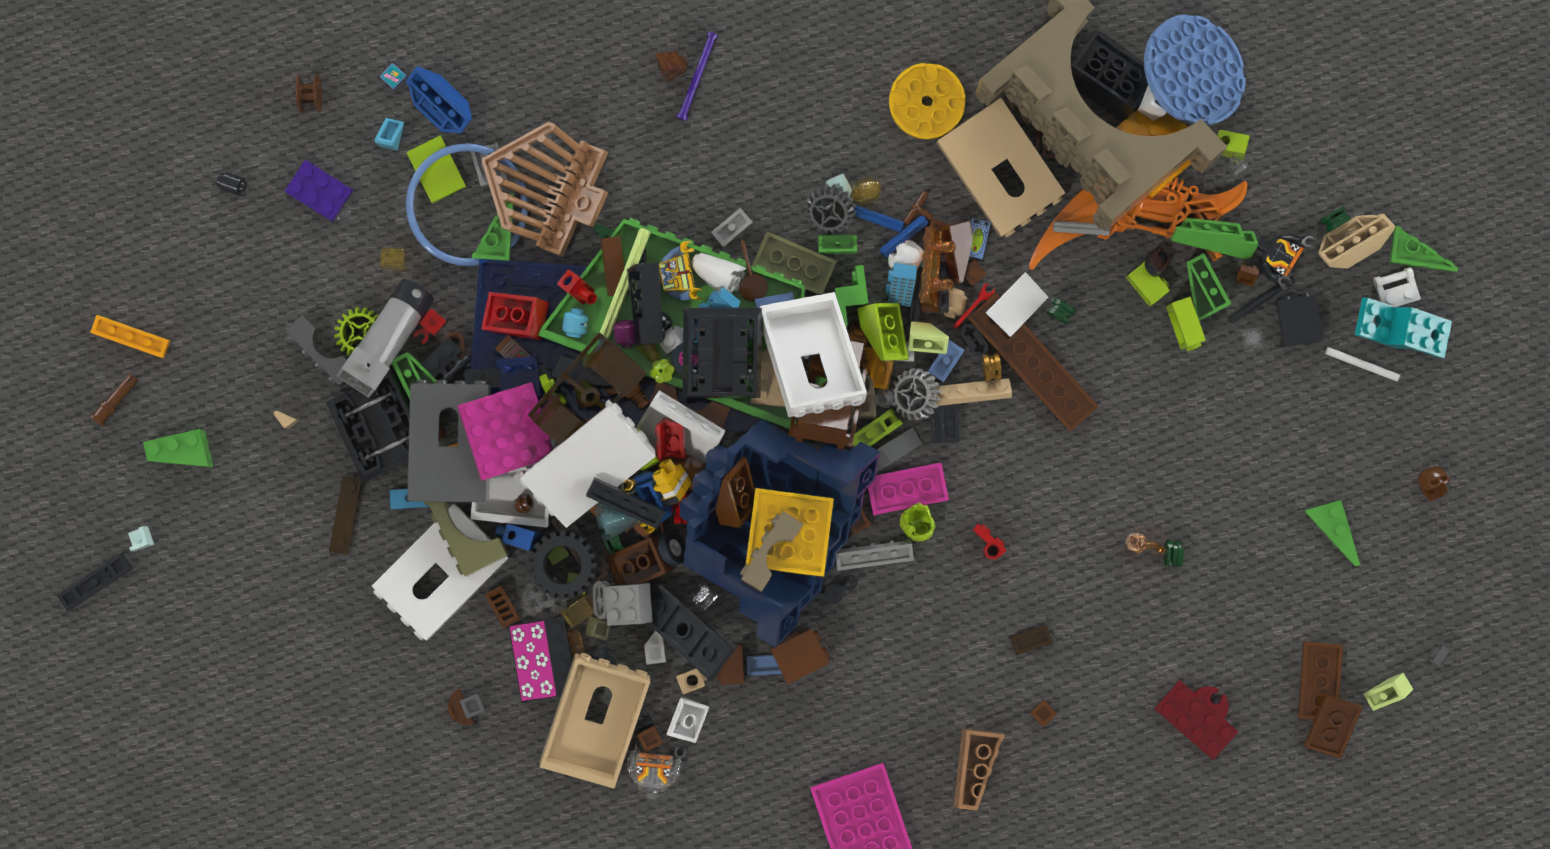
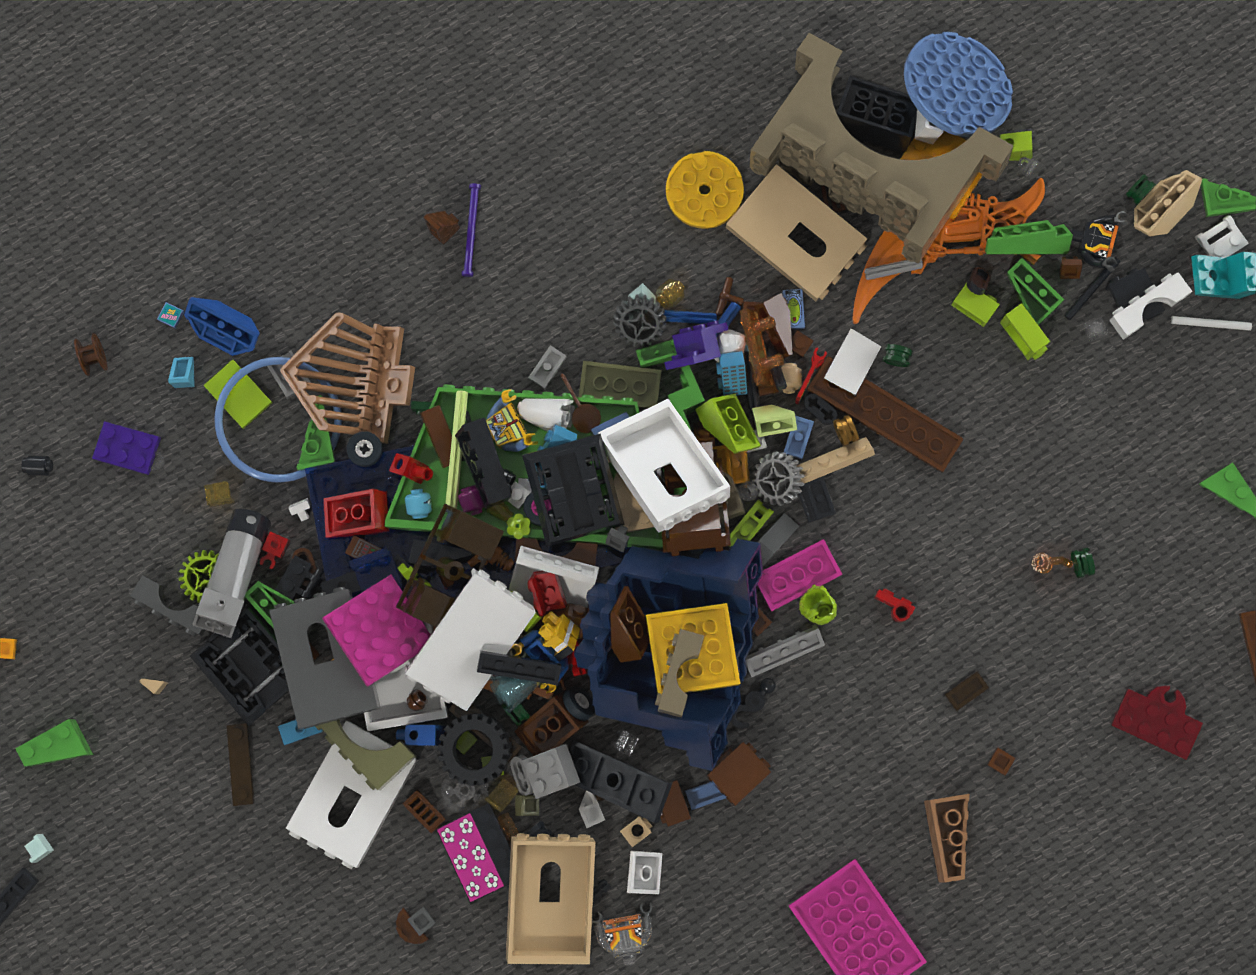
camera: 10 degrees left, 5 degrees down
reddish brown tile [637,725,663,752] -> none
none -> white tile [289,498,311,522]
none -> black bush [347,431,383,467]
none -> dark grey tile [605,525,629,552]
none -> dark purple bracket [664,320,728,370]
none -> white arch [1109,272,1192,340]

